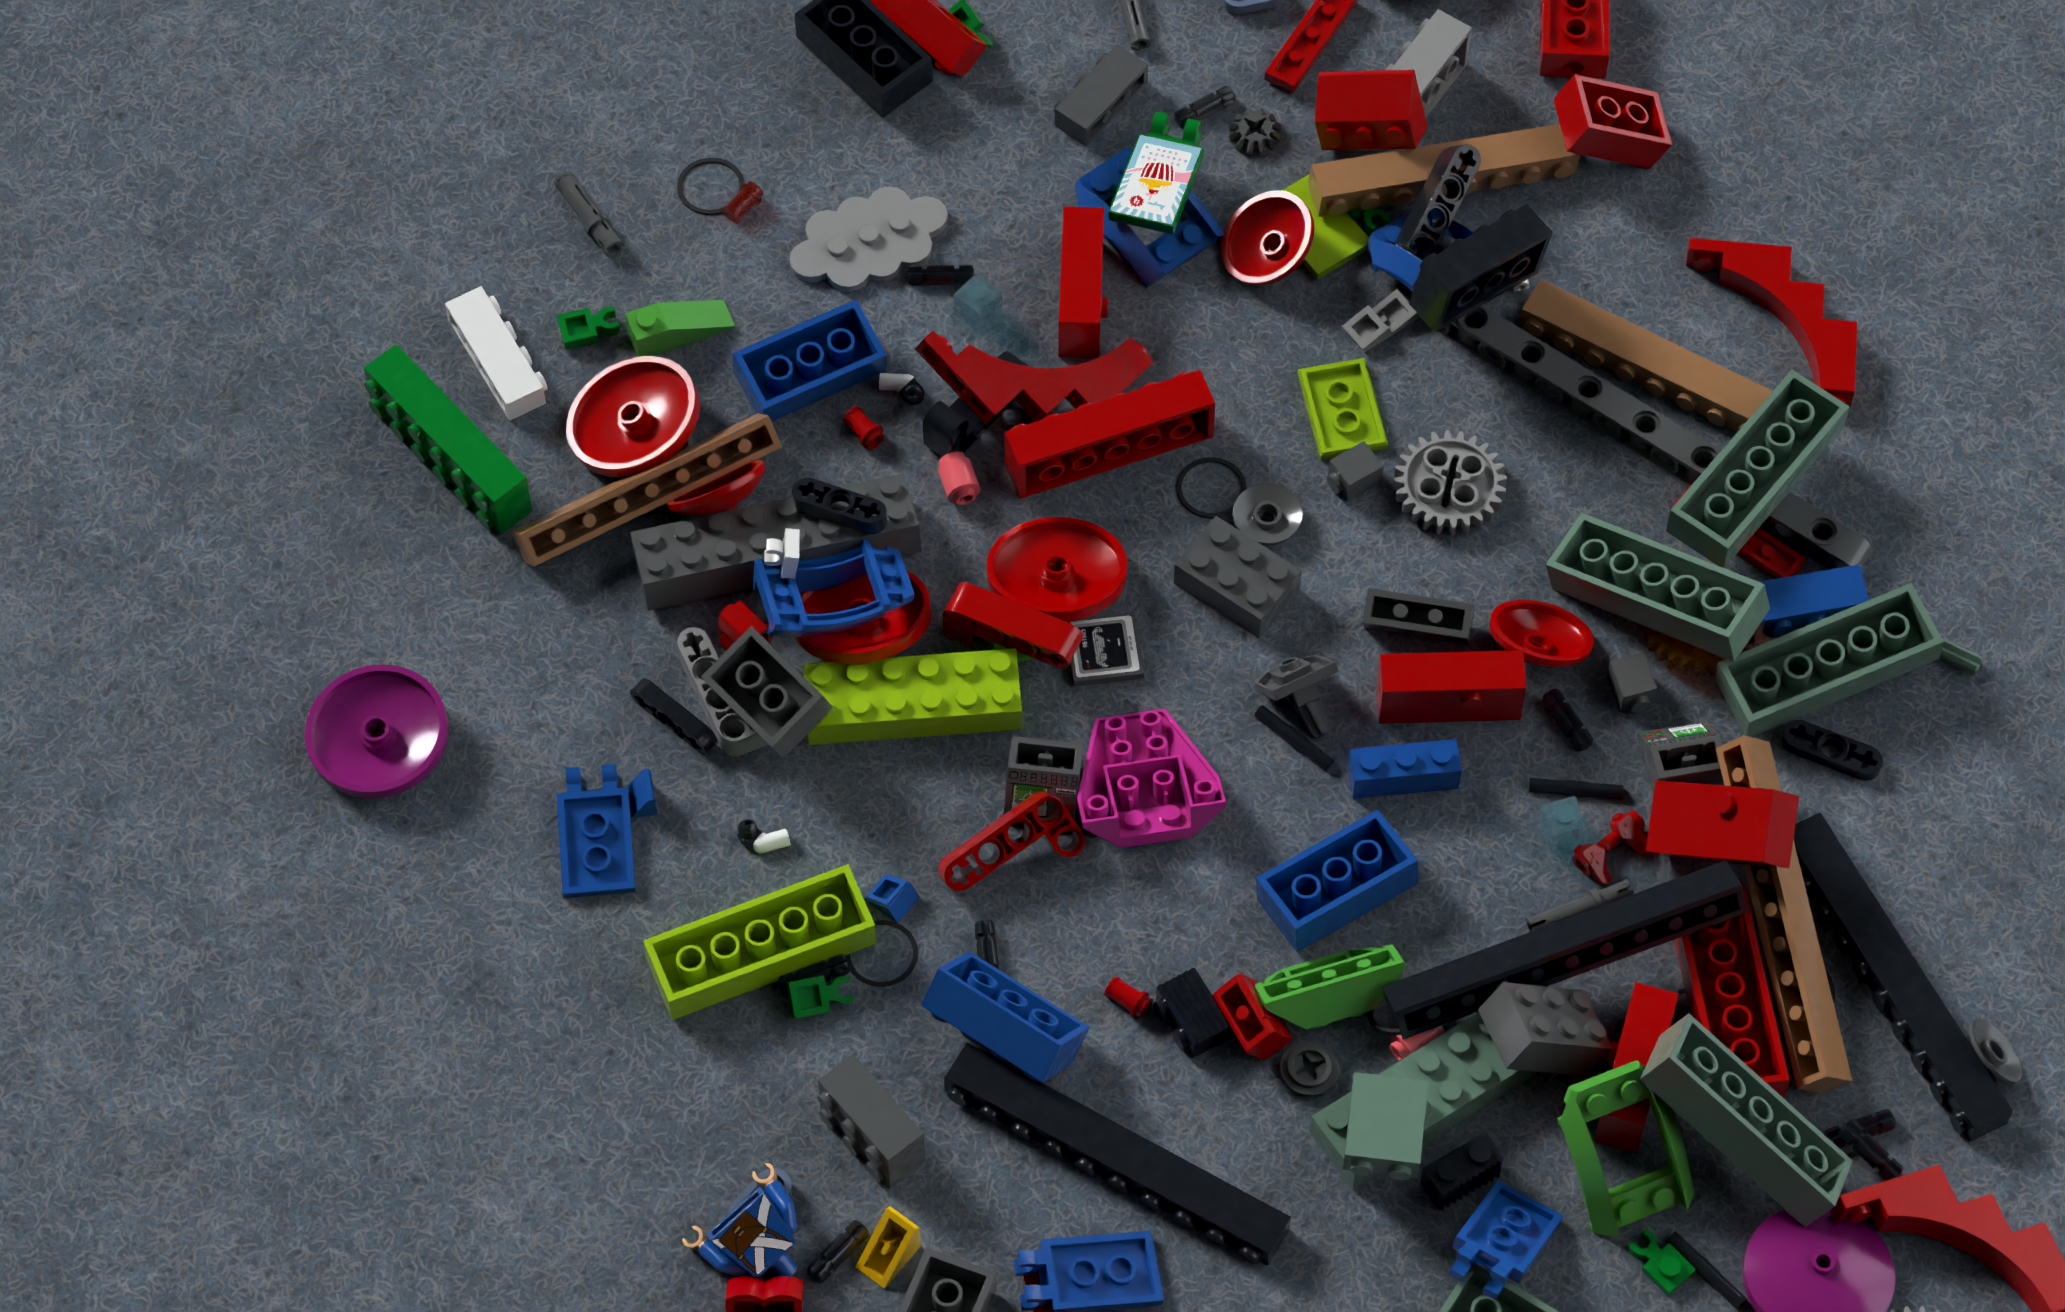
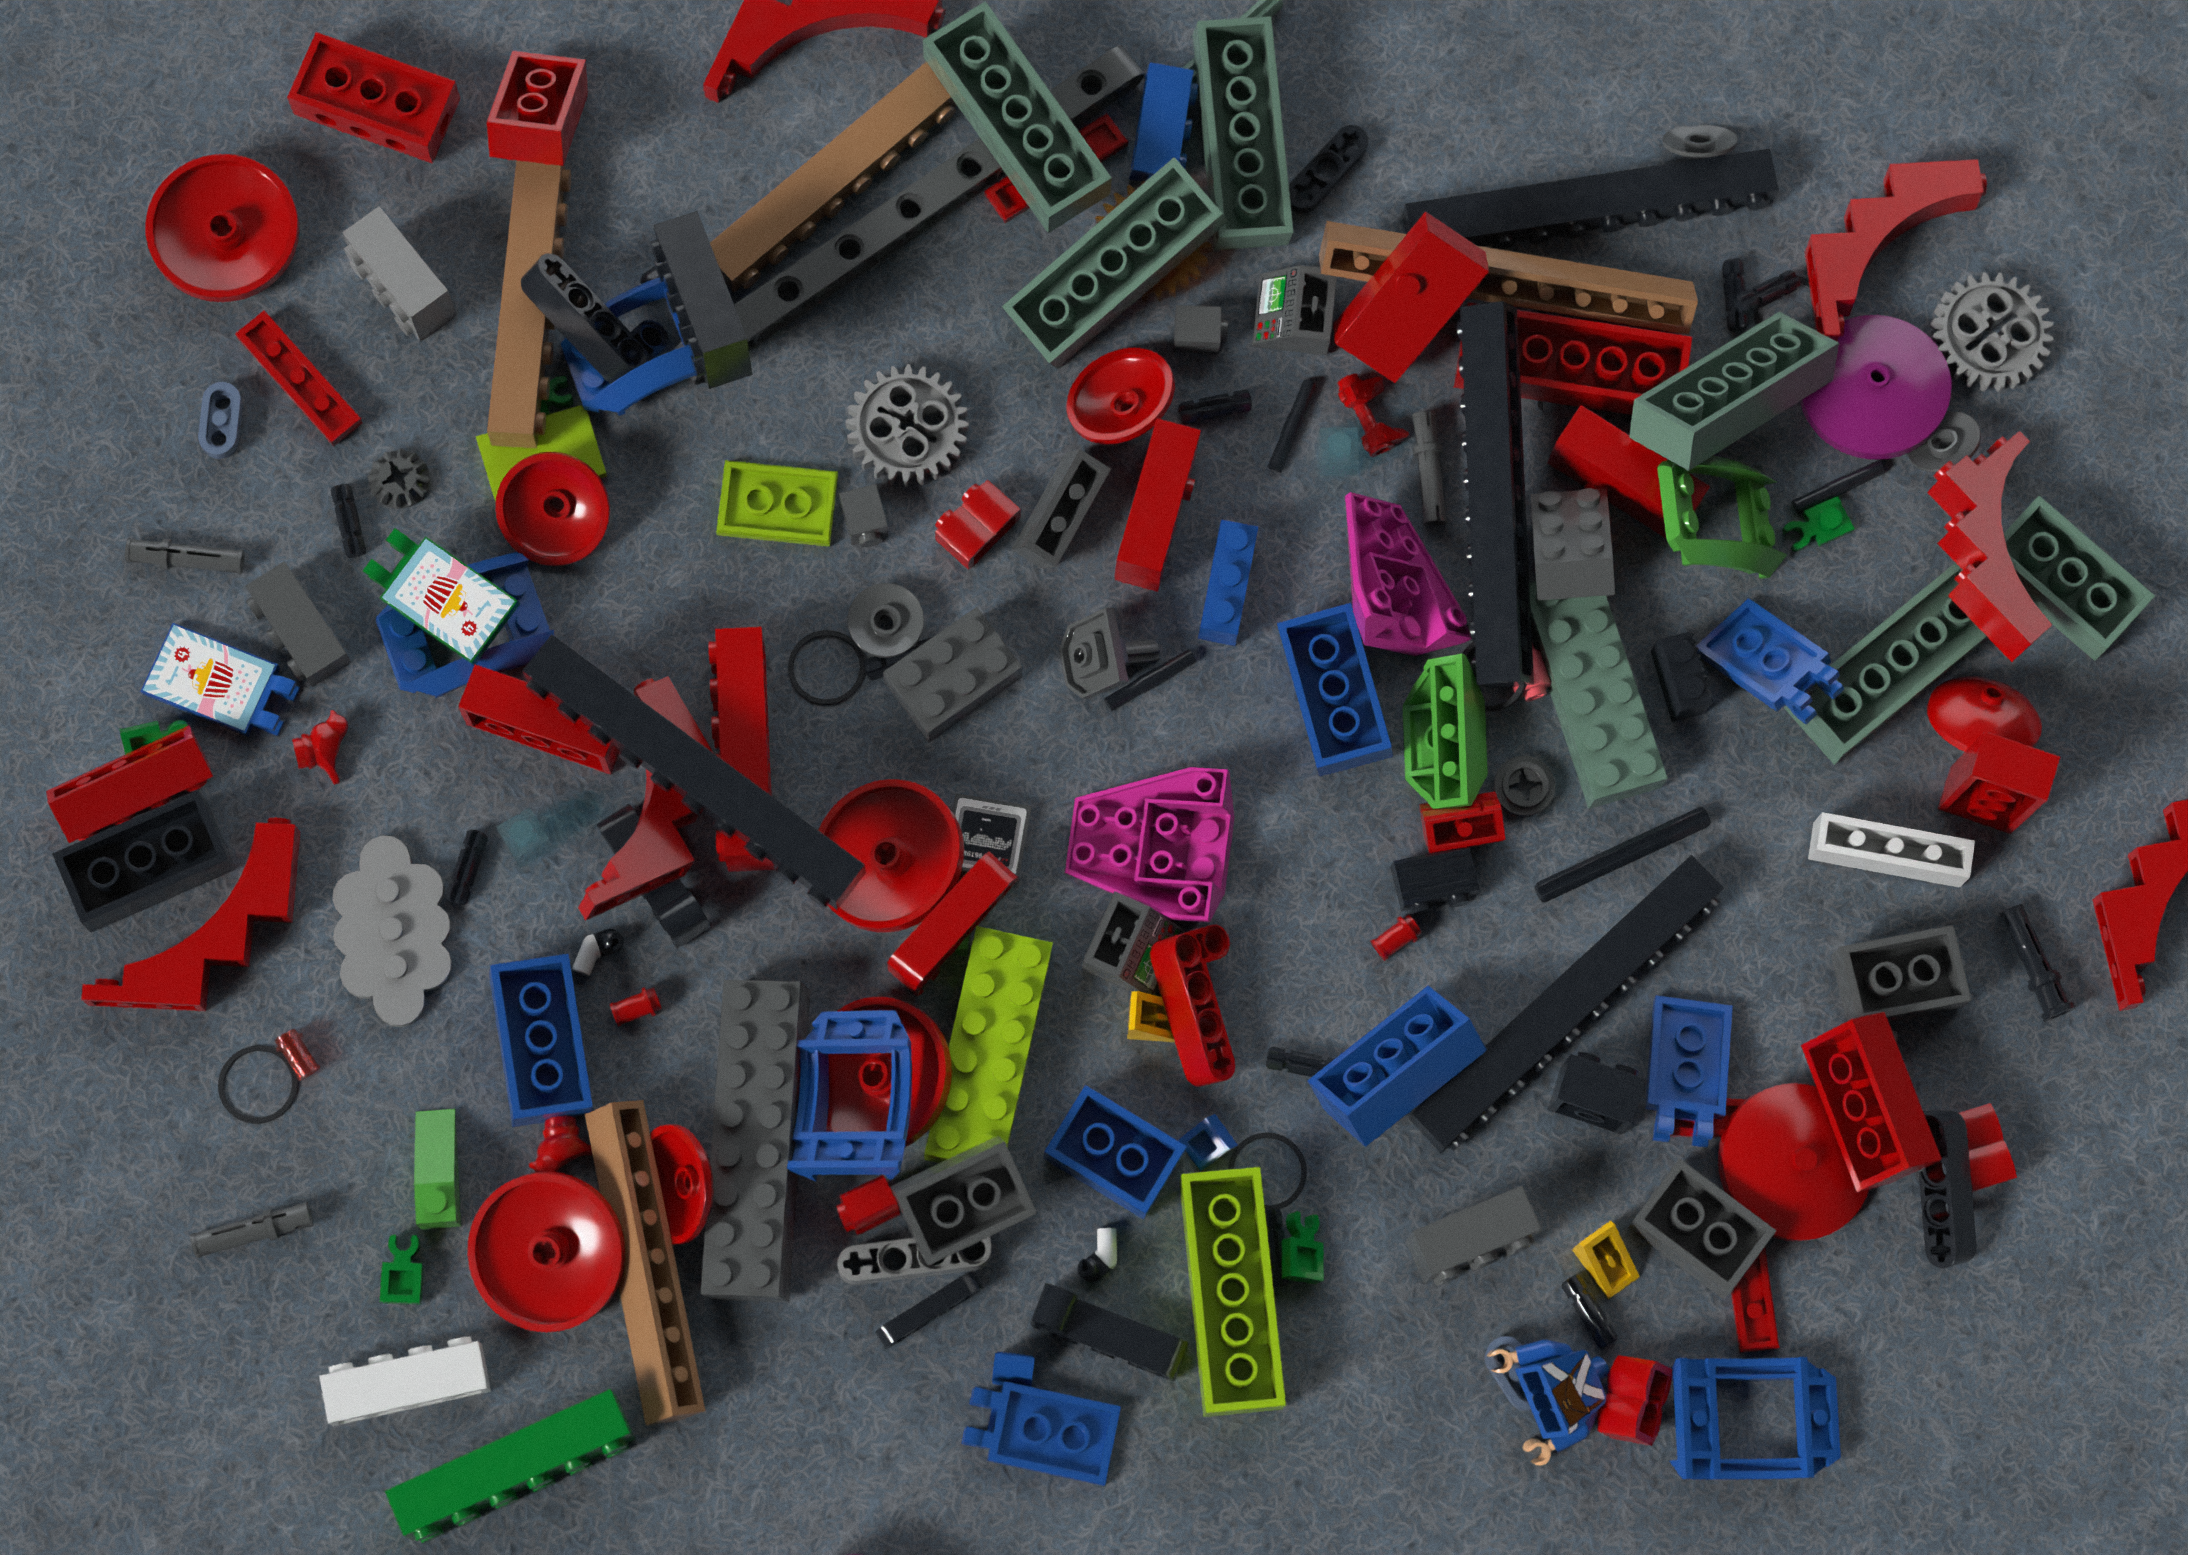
camera: 80 degrees left, 15 degrees up
white tile [764,528,800,579] -> none
black beam [792,478,888,534] -> none
coral brick [938,451,981,505] -> none
red slope [1315,70,1428,150] -> none
light grey slope [1342,289,1420,352] -> none
sand green brick [1343,1072,1429,1180] -> none
none -> red arch [81,817,301,1011]
none -> tile [140,623,300,737]
none -> red animal [292,710,349,785]
none -> black brick [522,634,866,910]
none -> red animal [529,1116,593,1172]
none -> red brick [935,480,1021,570]
none -> black beam [1030,1283,1189,1381]
none -> blue brick [1043,1085,1187,1220]
none -> yellow slope [1127,991,1175,1042]
none -> dark pink wedge [1345,492,1472,656]
none -> black axle [1534,807,1711,903]
none -> black brick [1547,1052,1647,1135]

